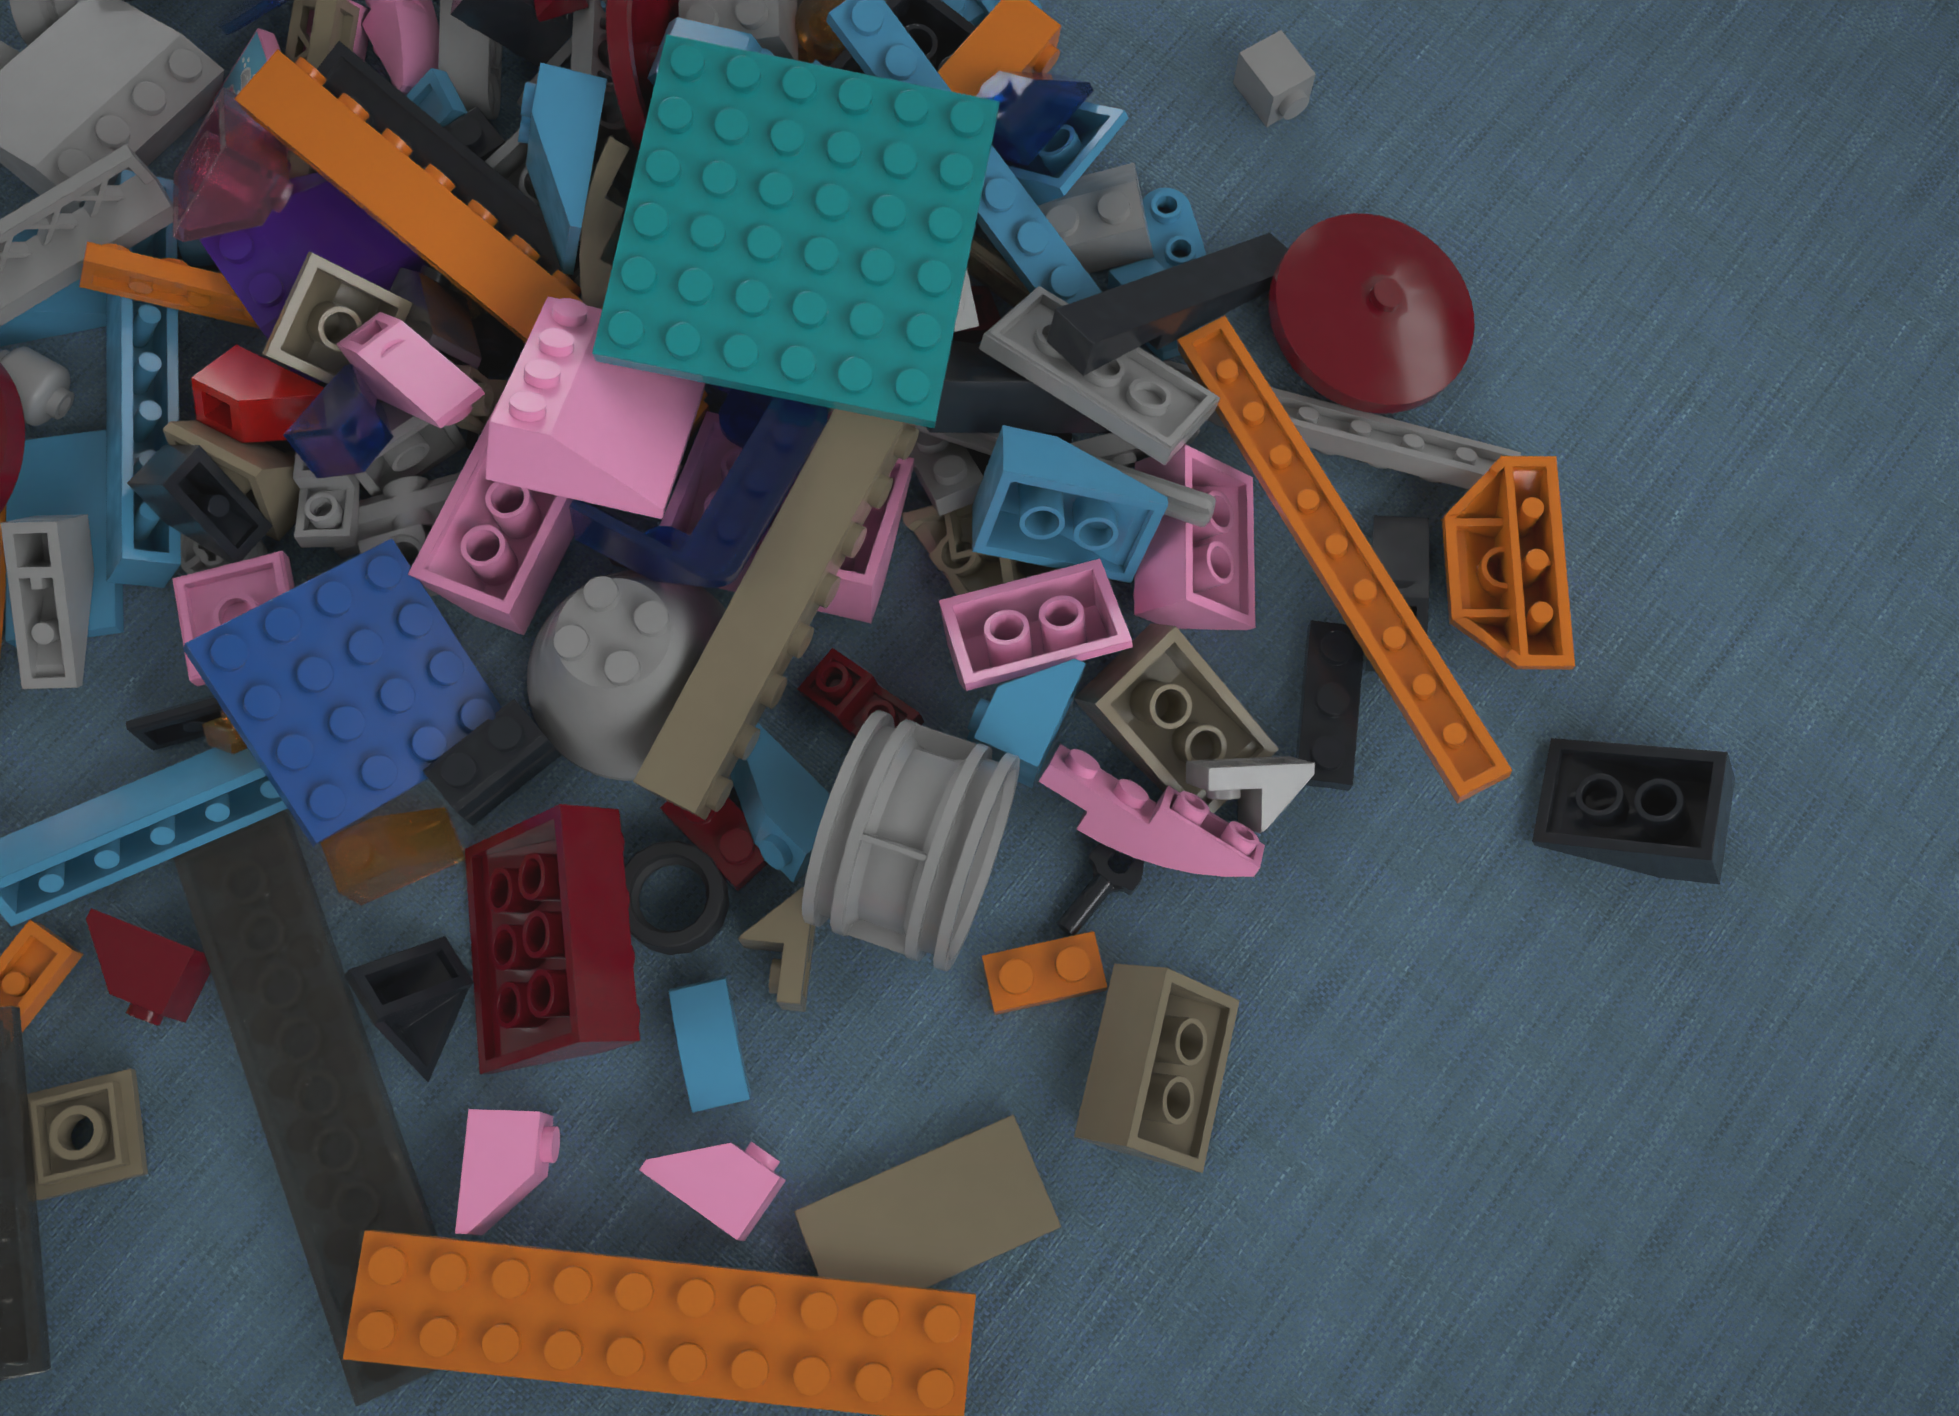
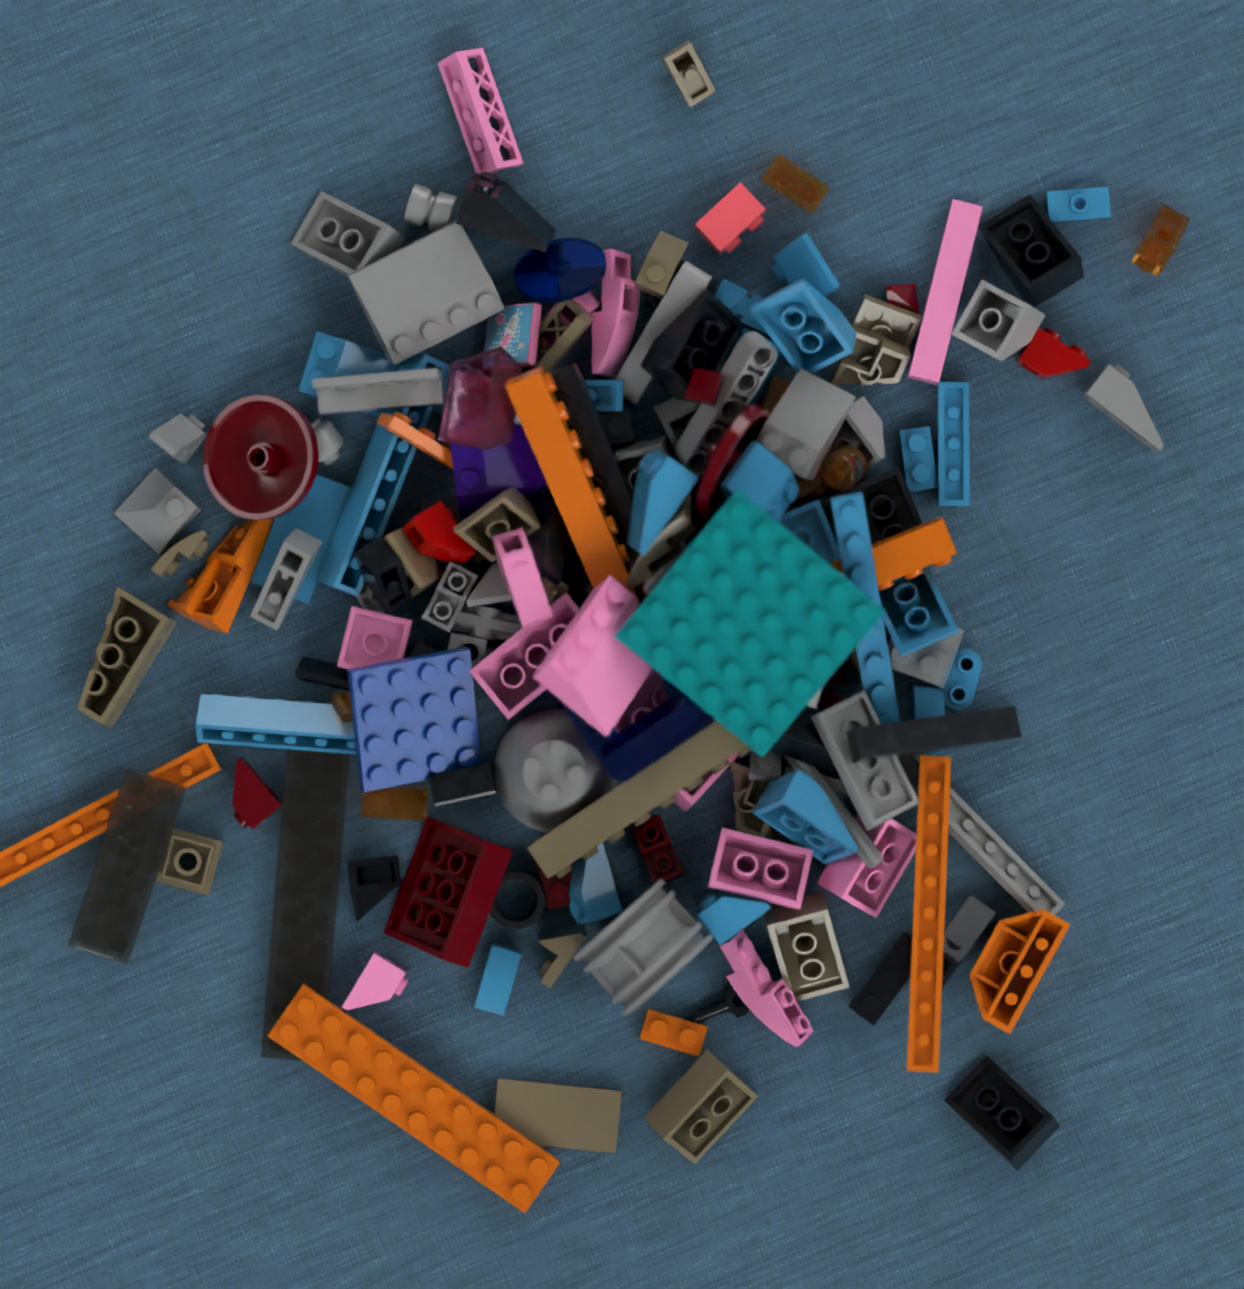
camera: 30 degrees right, 15 degrees up
clear blue slope [283,364,394,479] -> none
bright pink slope [639,1141,786,1241] -> none
clear blue slope [976,71,1094,166] -> none
light grey slope [1186,756,1315,833] -> none
light grey brick [1233,30,1316,127] -> none
dark red dish [1269,213,1475,414] -> none

